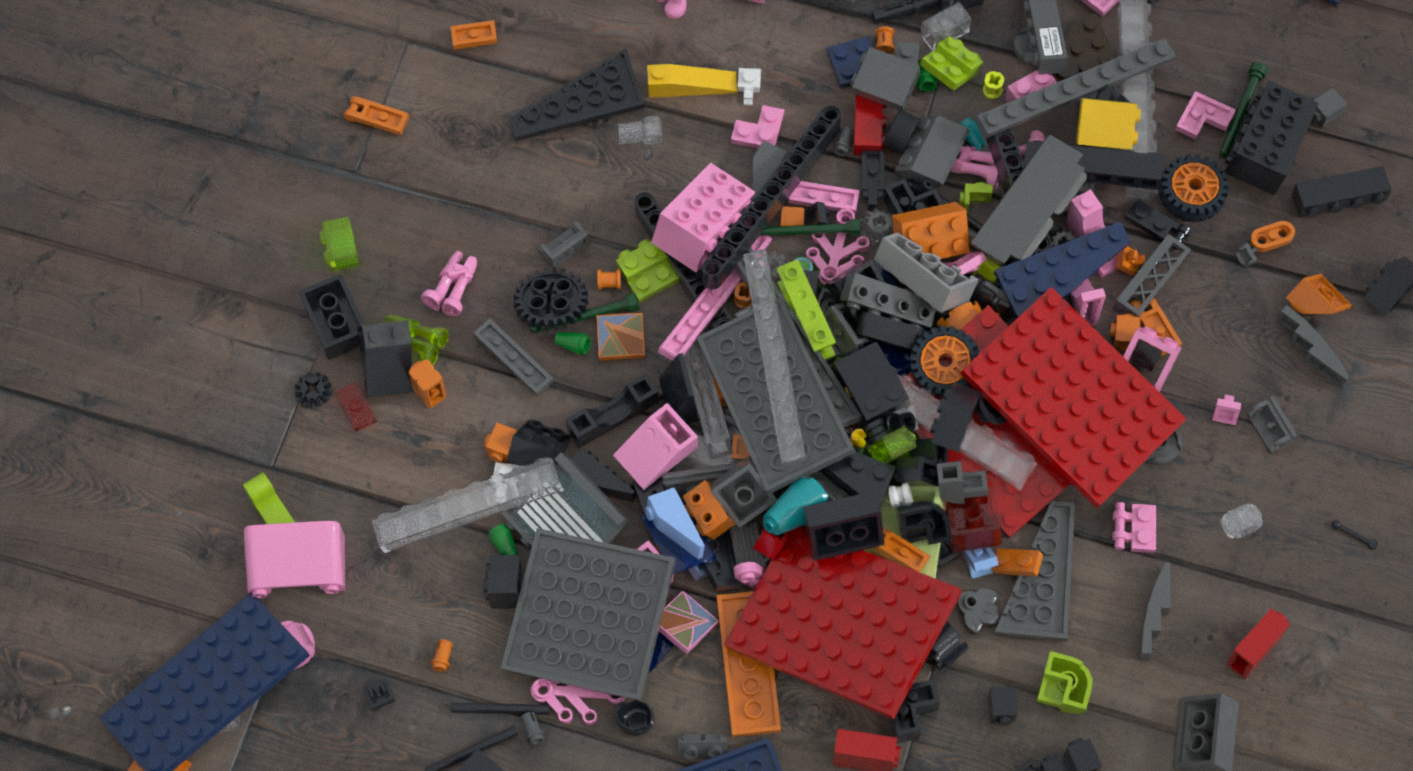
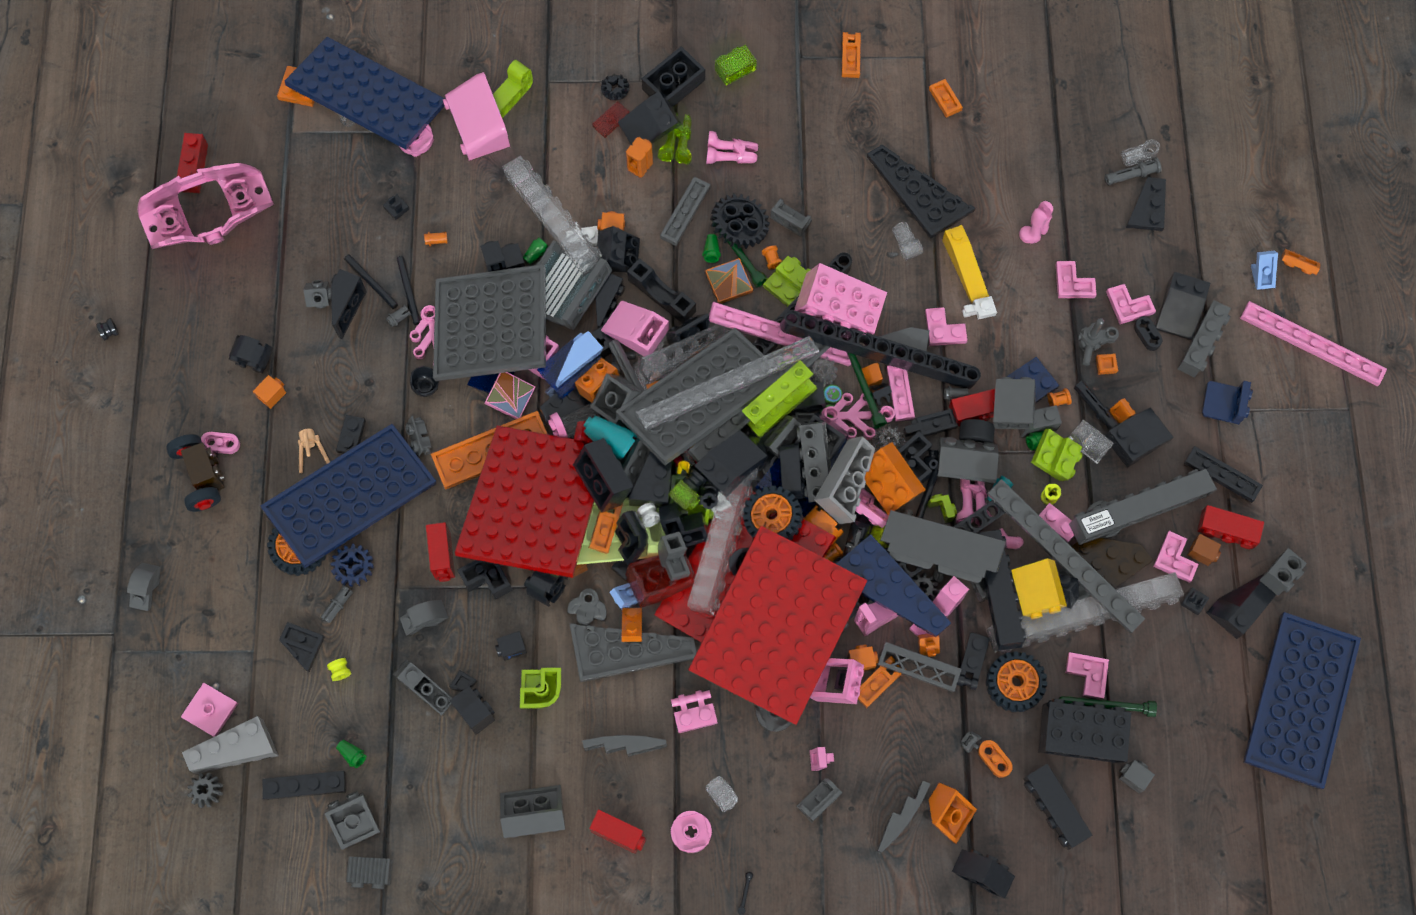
camera: 70 degrees right, 5 degrees up
black brick [930,382,981,452] -> none
none -> bright pink plate [671,811,712,853]

